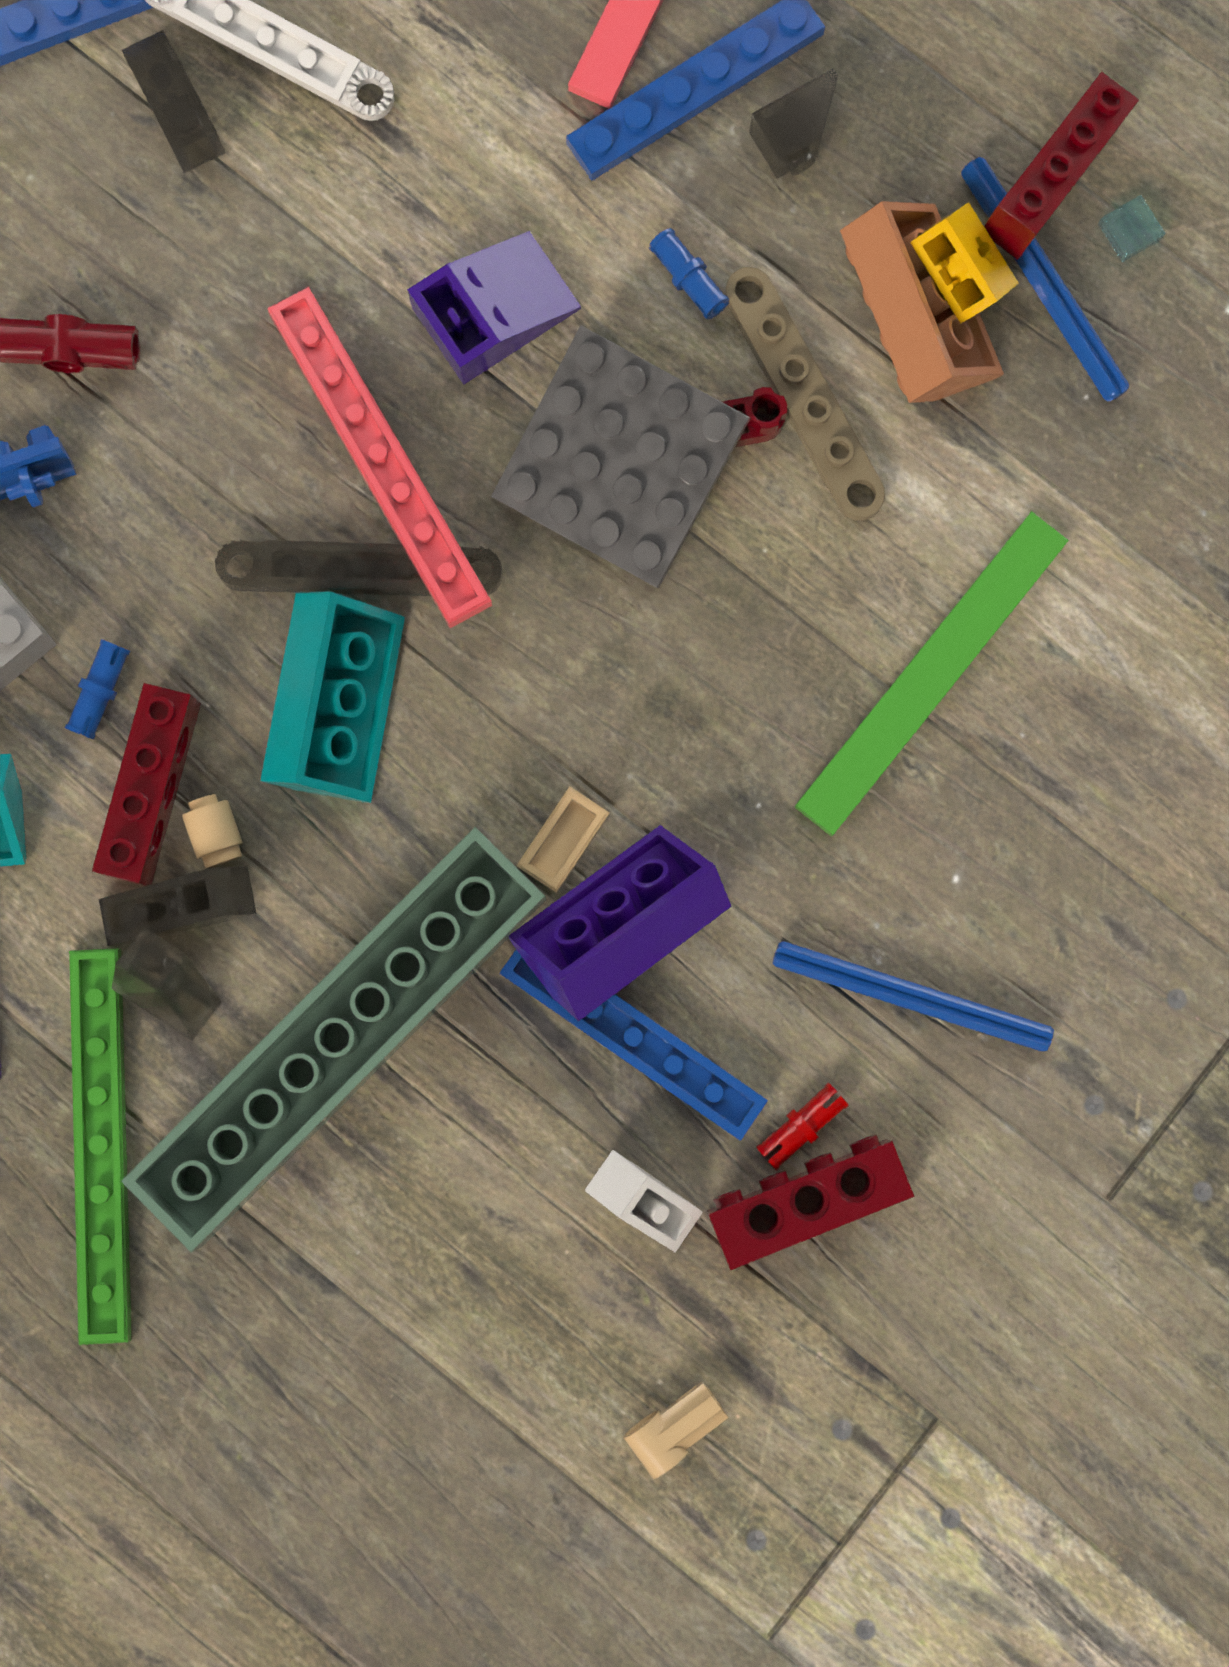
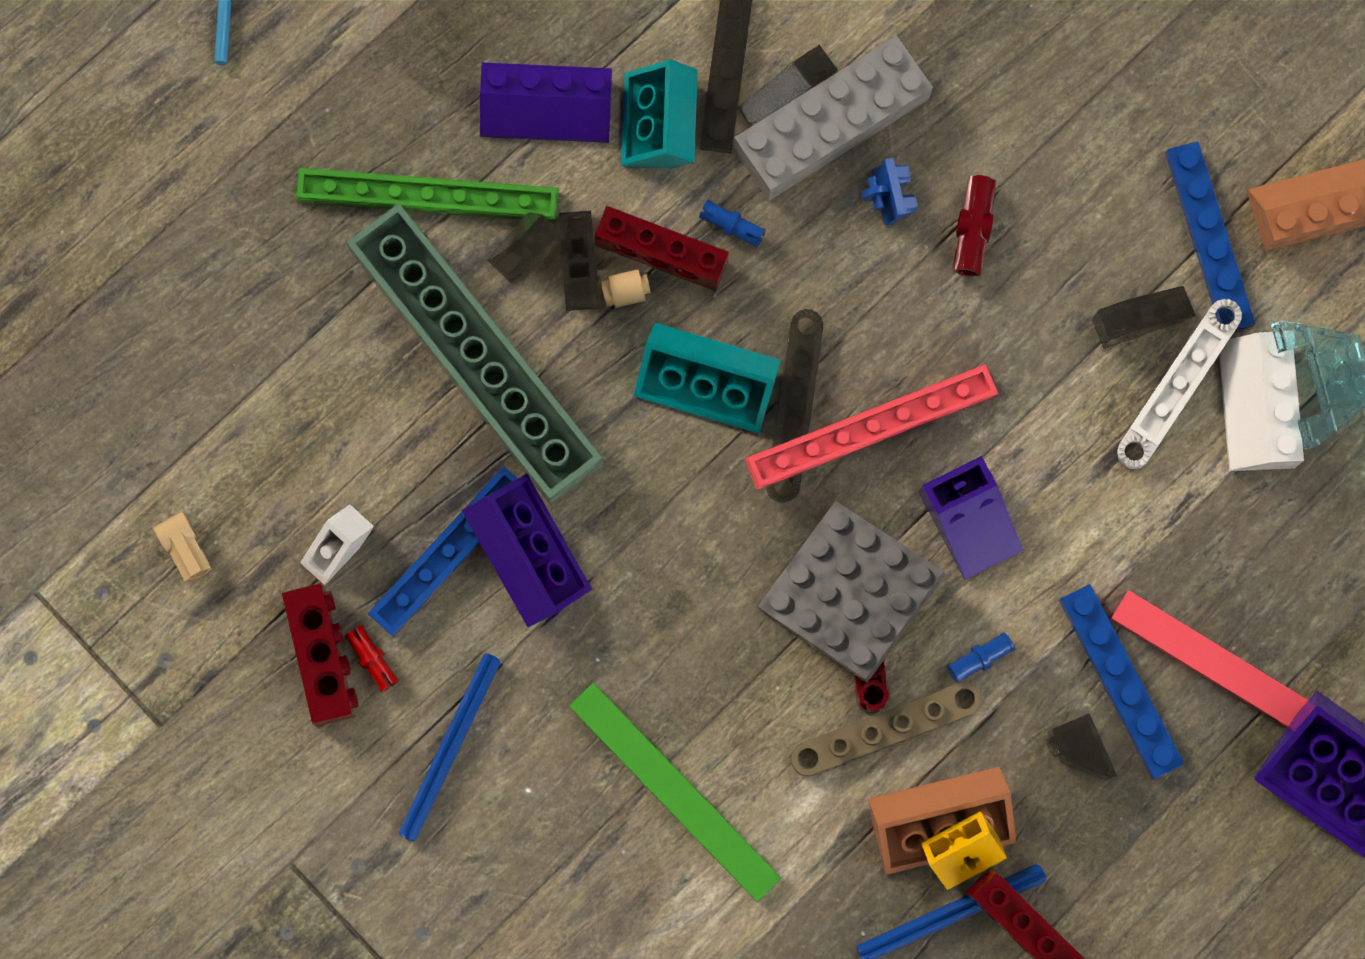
camera: 95 degrees right, 5 degrees down
tan tile [516,786,610,894] -> none

